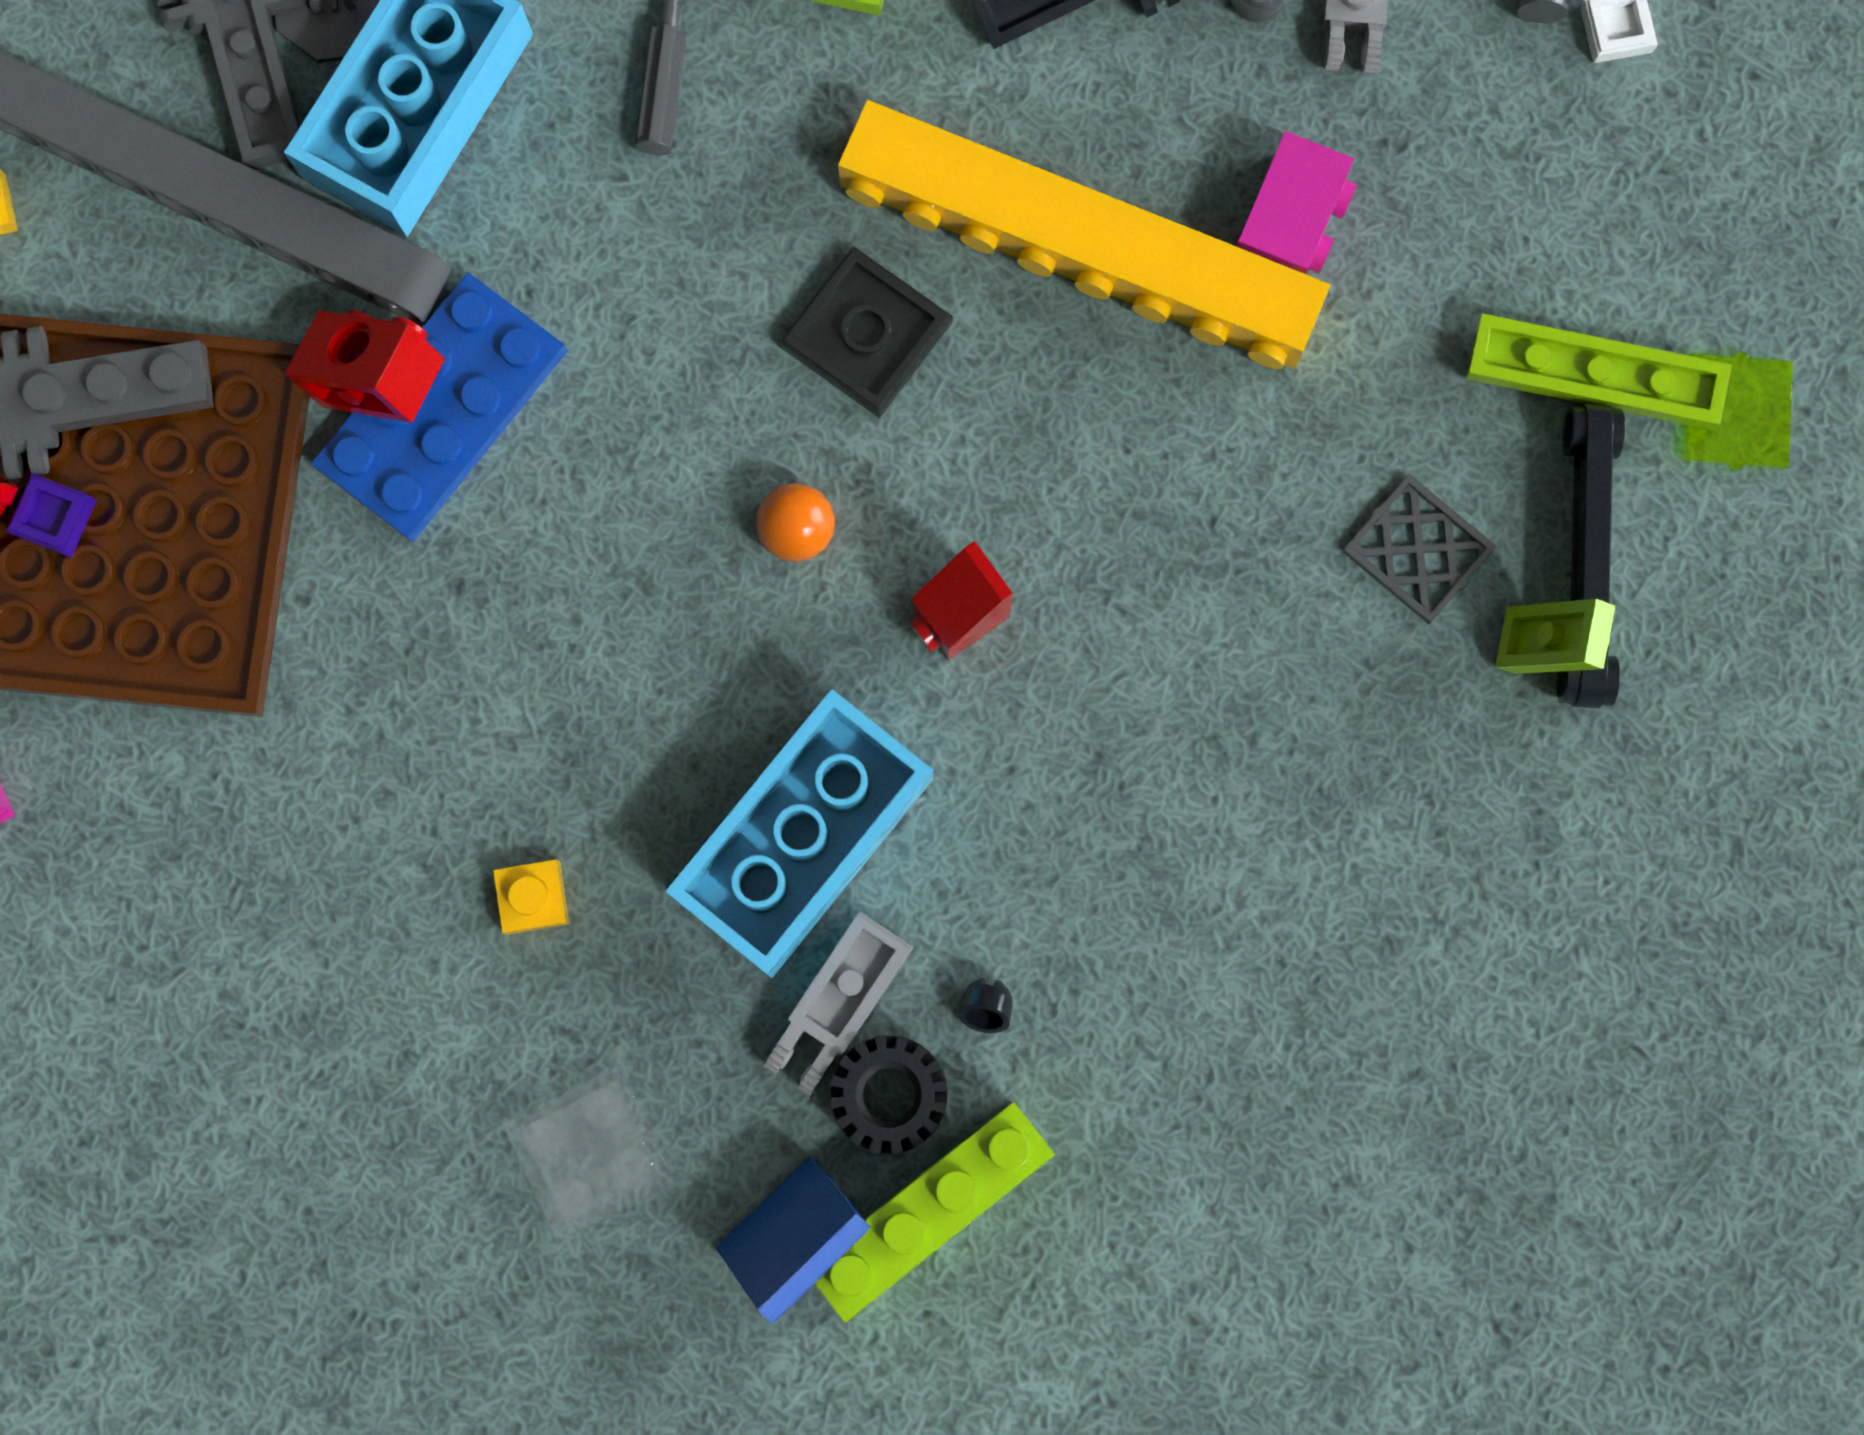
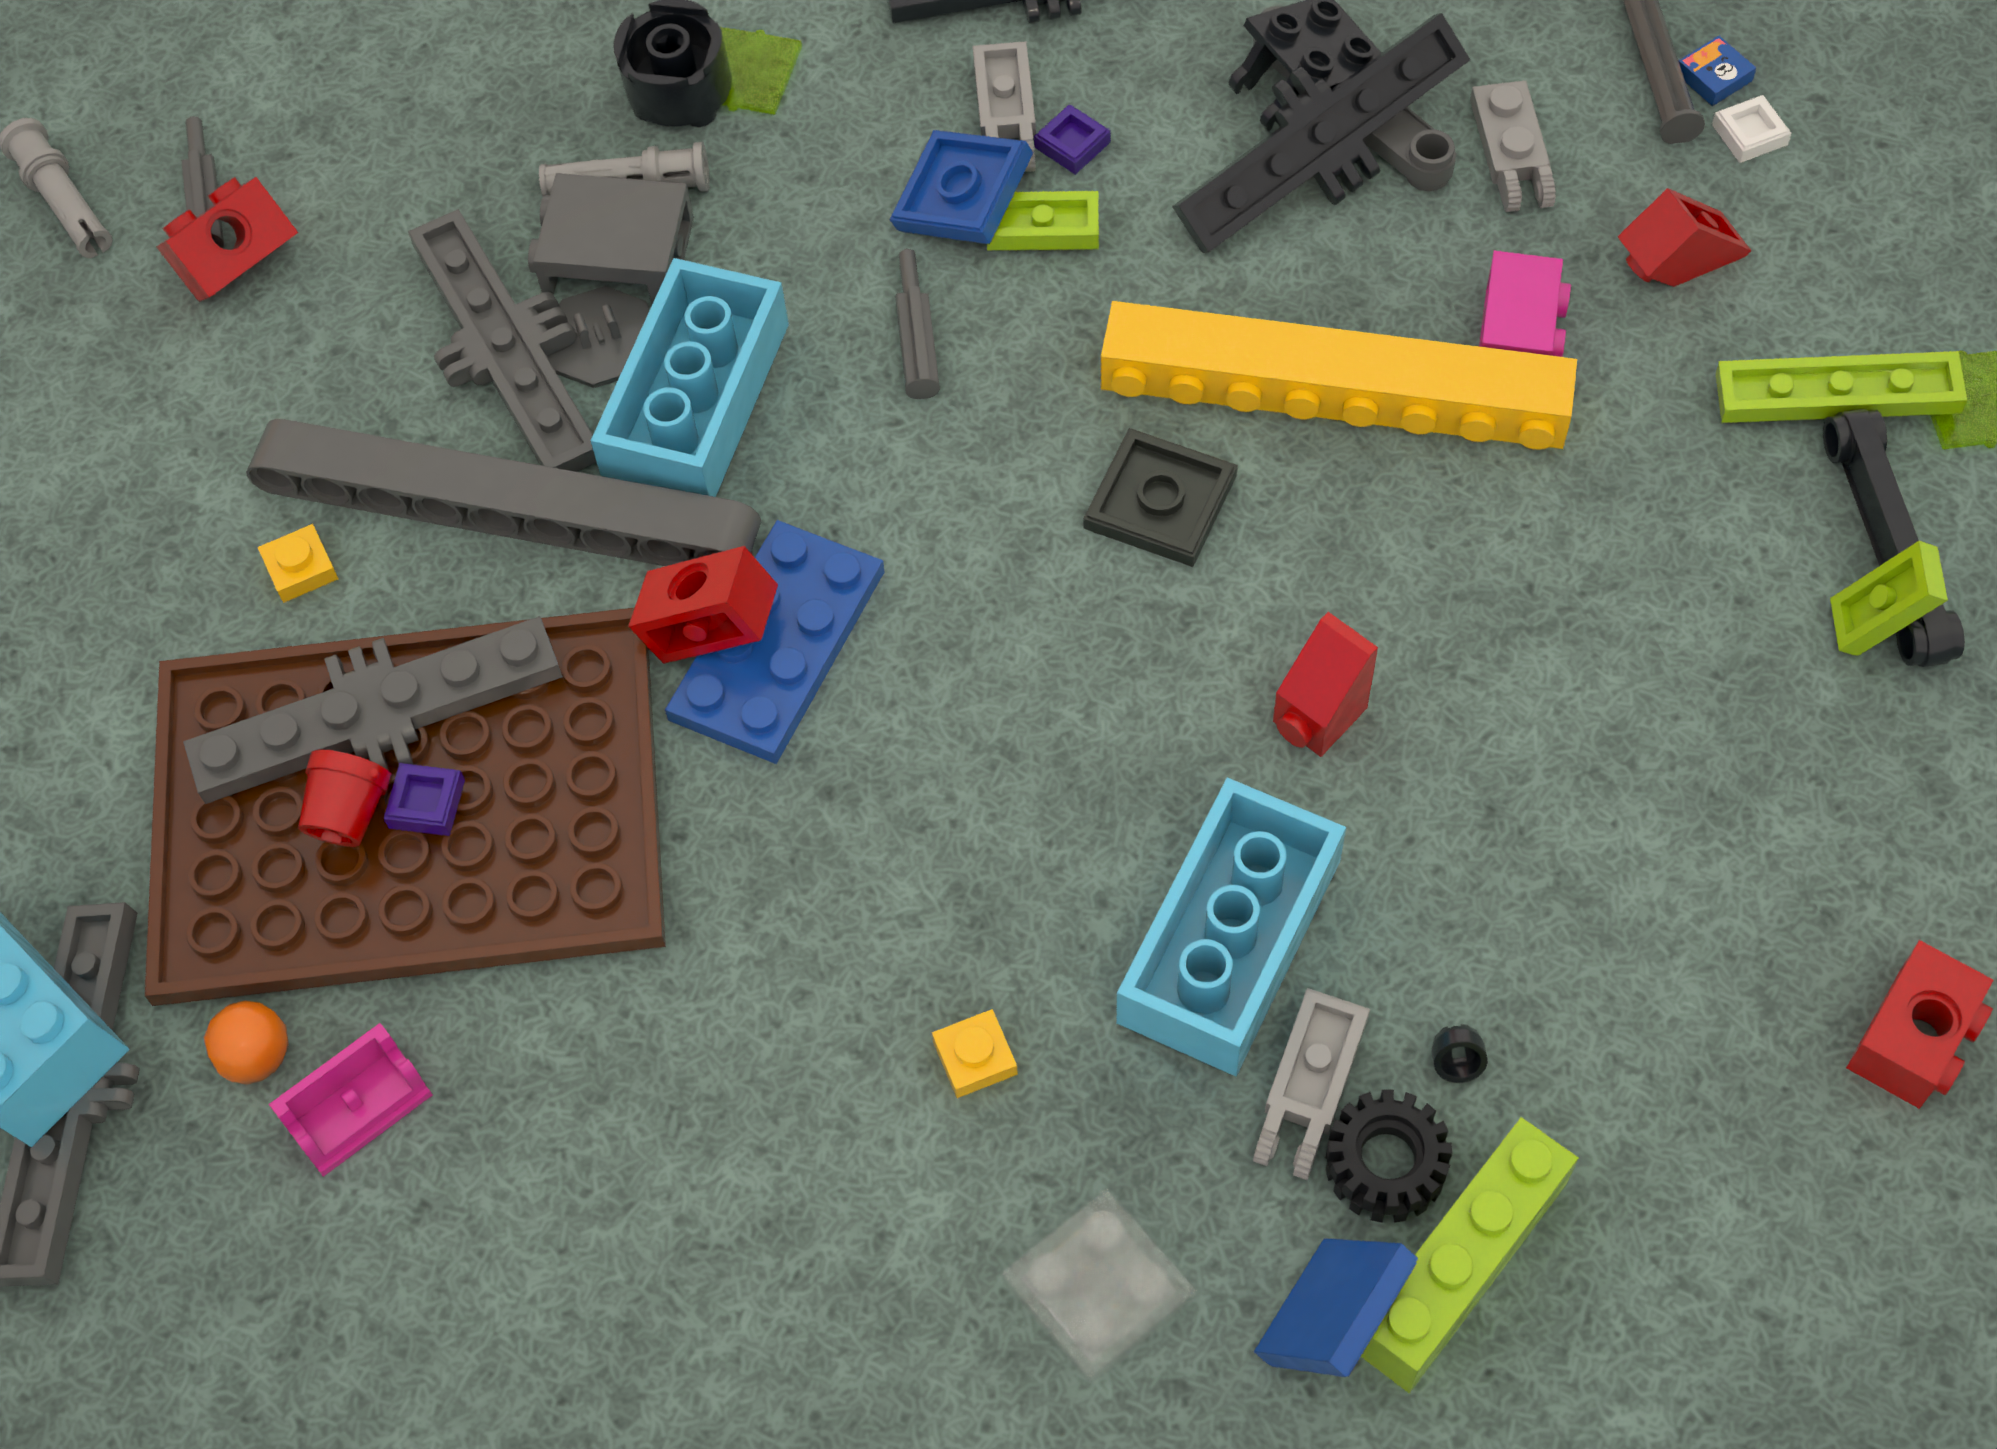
camera: 10 degrees left, 20 degrees down
orange piece [755,483,836,562] -> none
dark grey window [1342,474,1497,624] -> none
none -> red slope [1617,188,1752,287]
none -> red brick [1846,940,1994,1109]

